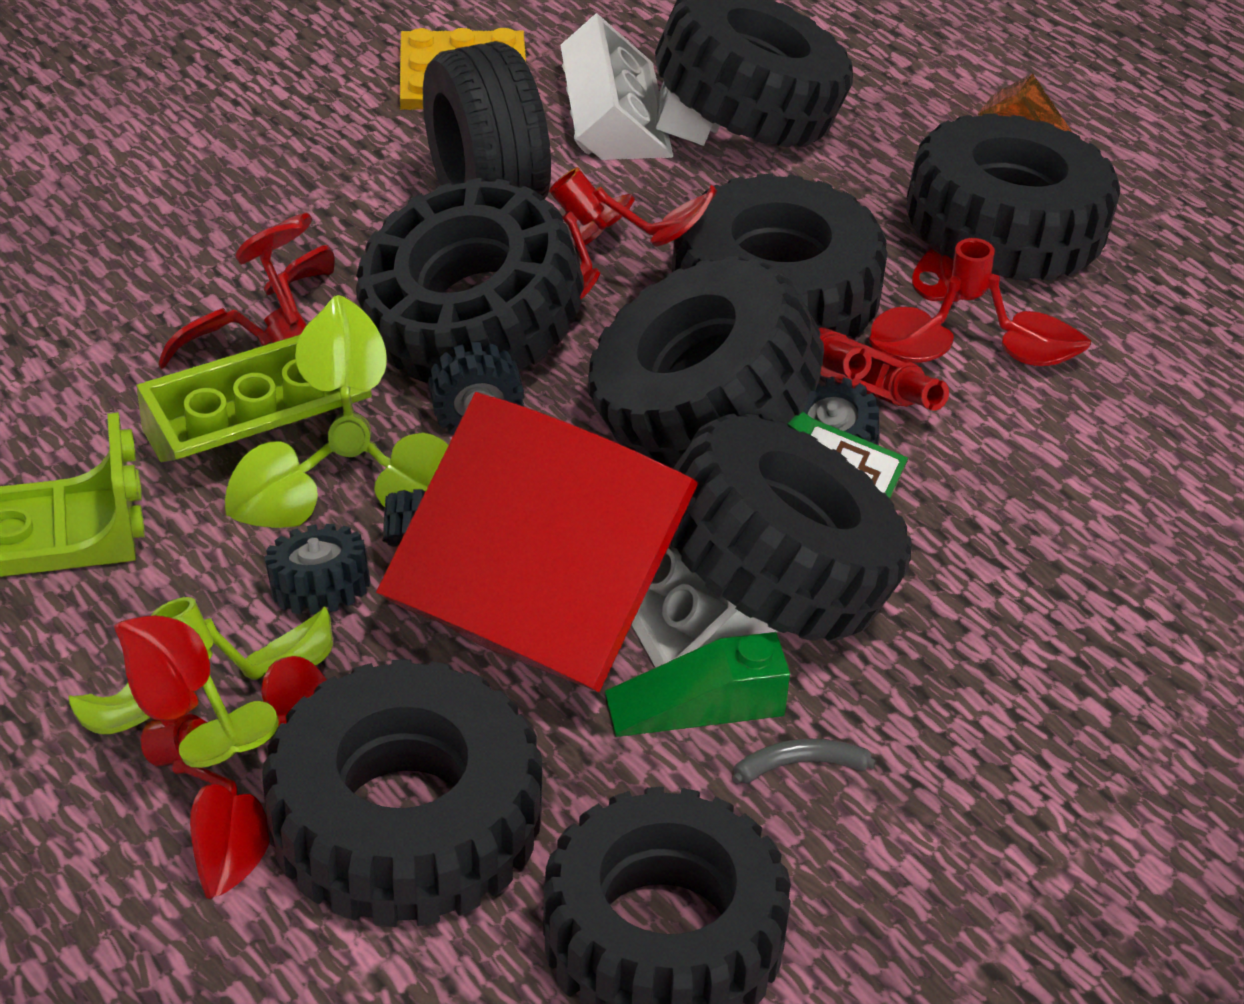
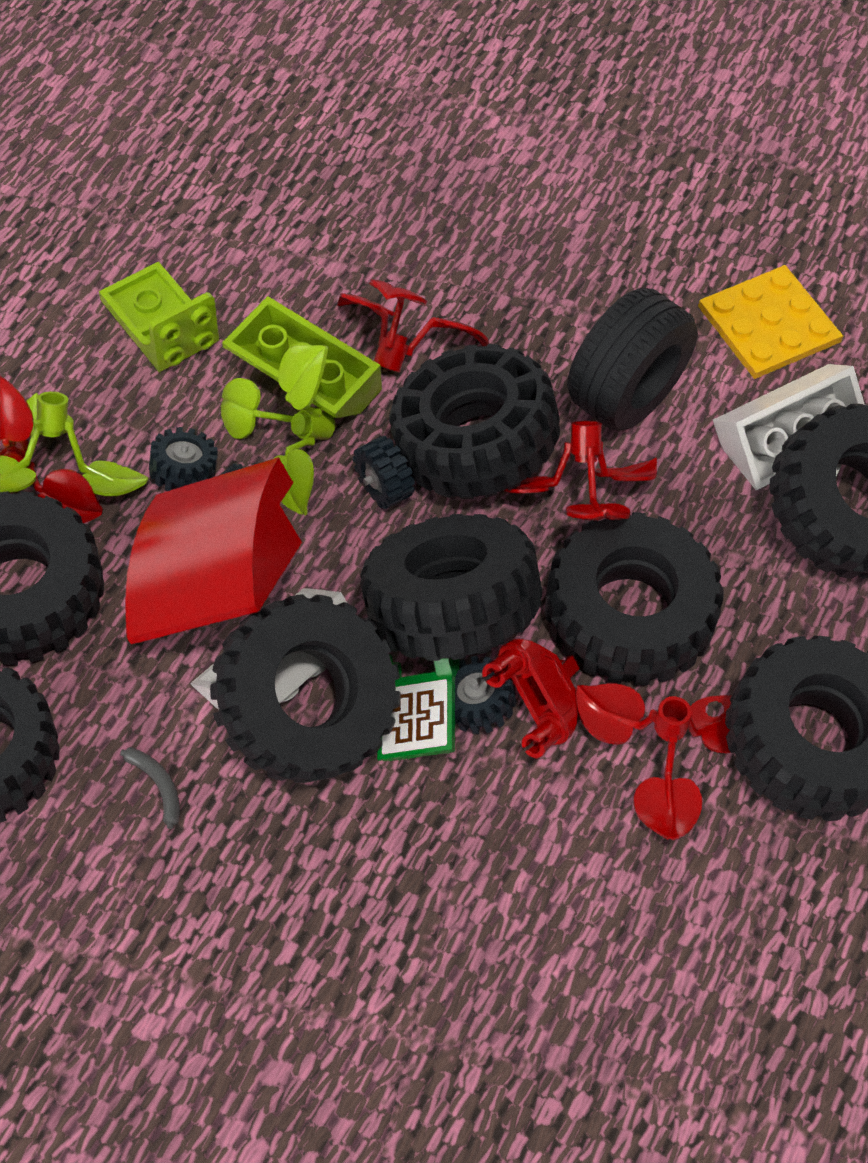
camera: 65 degrees right, 15 degrees up
green slope [605,632,790,737] -> none

